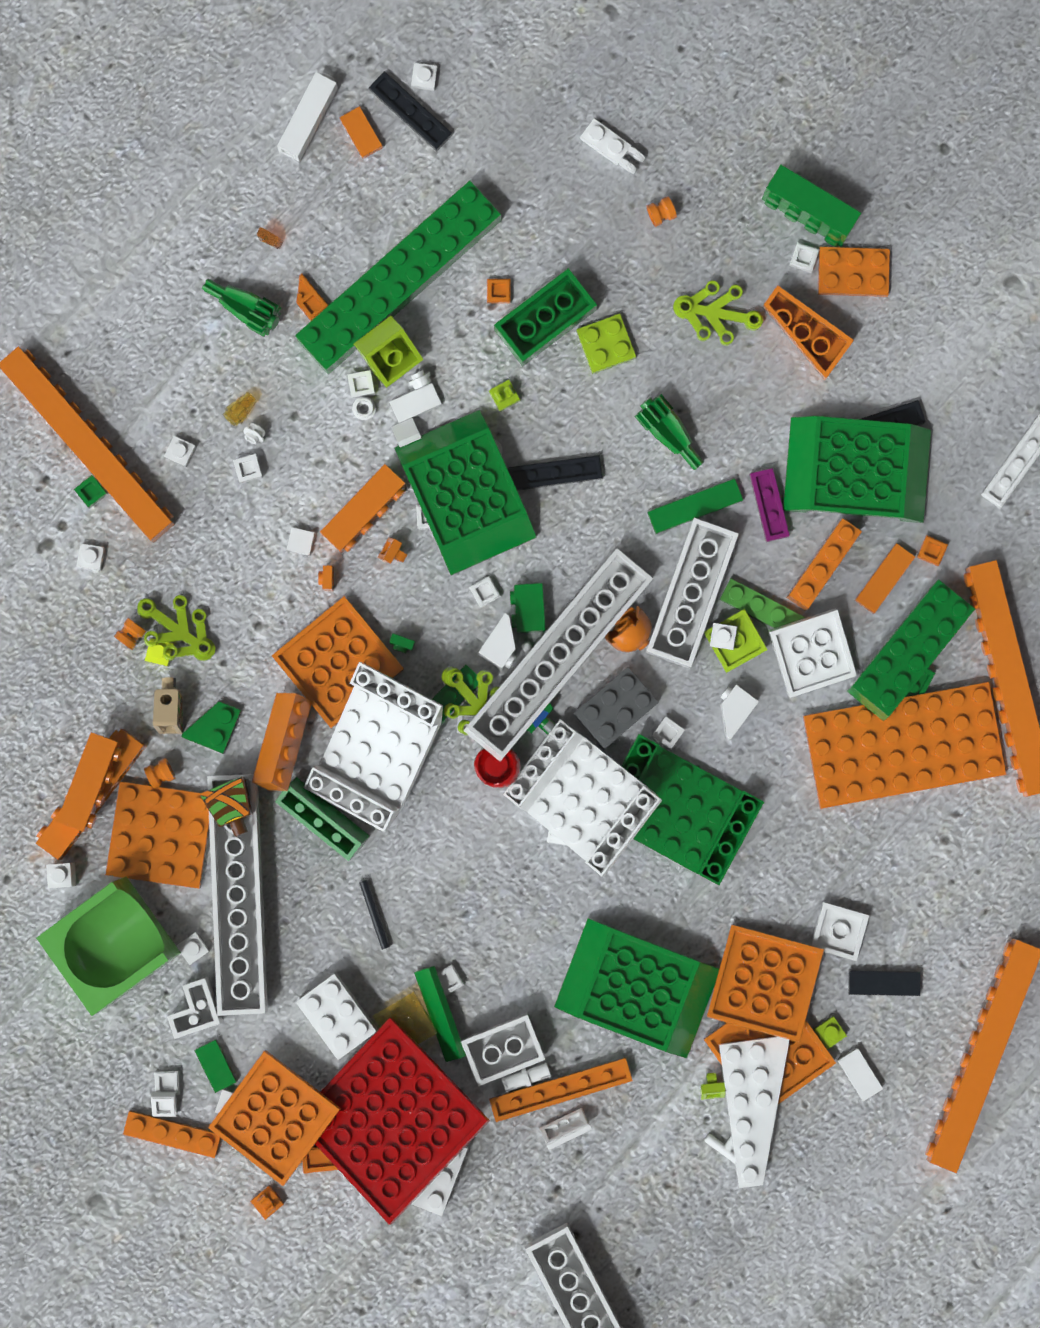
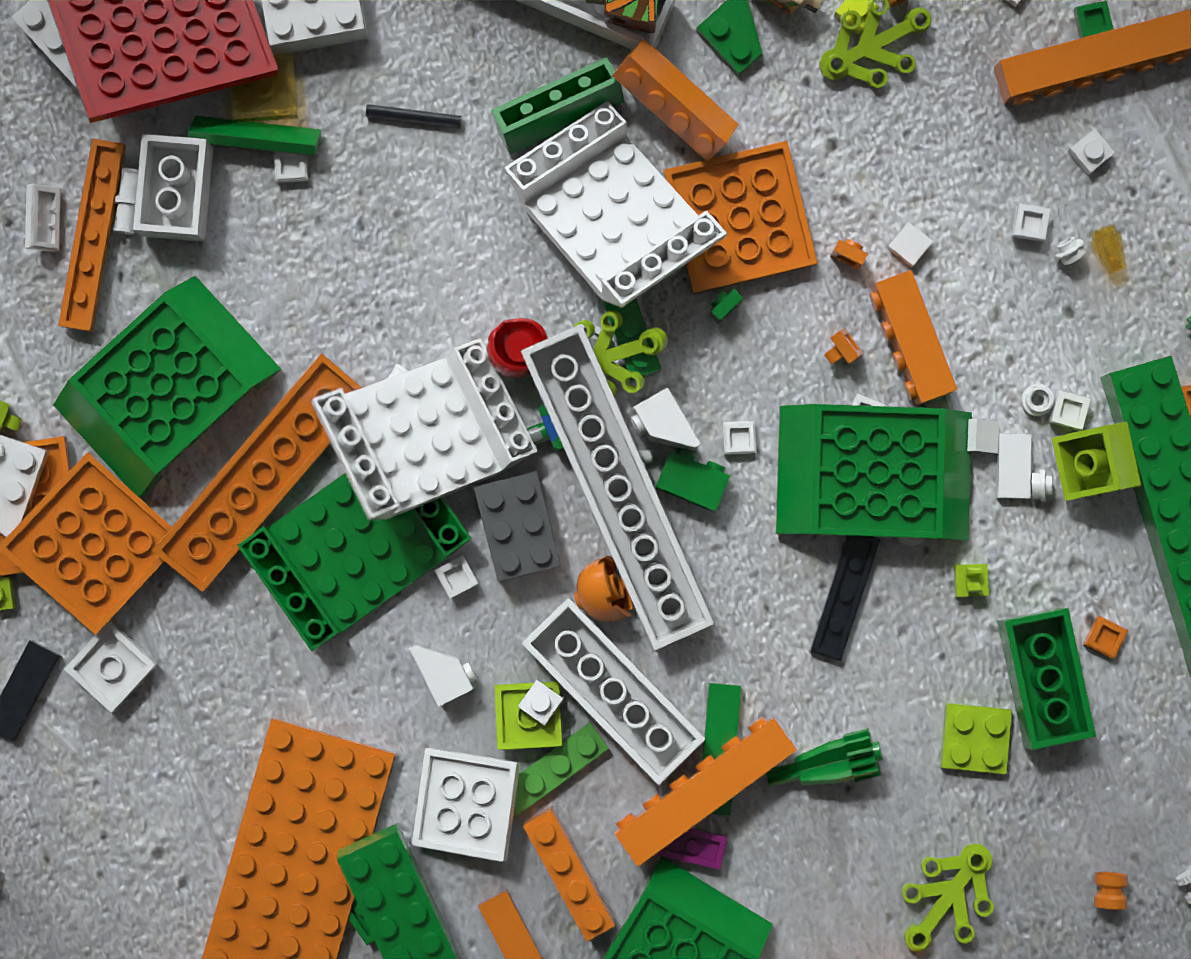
camera: 115 degrees right, 0 degrees up
none -> orange plate [152,353,362,592]
none -> orange brick [614,717,797,867]

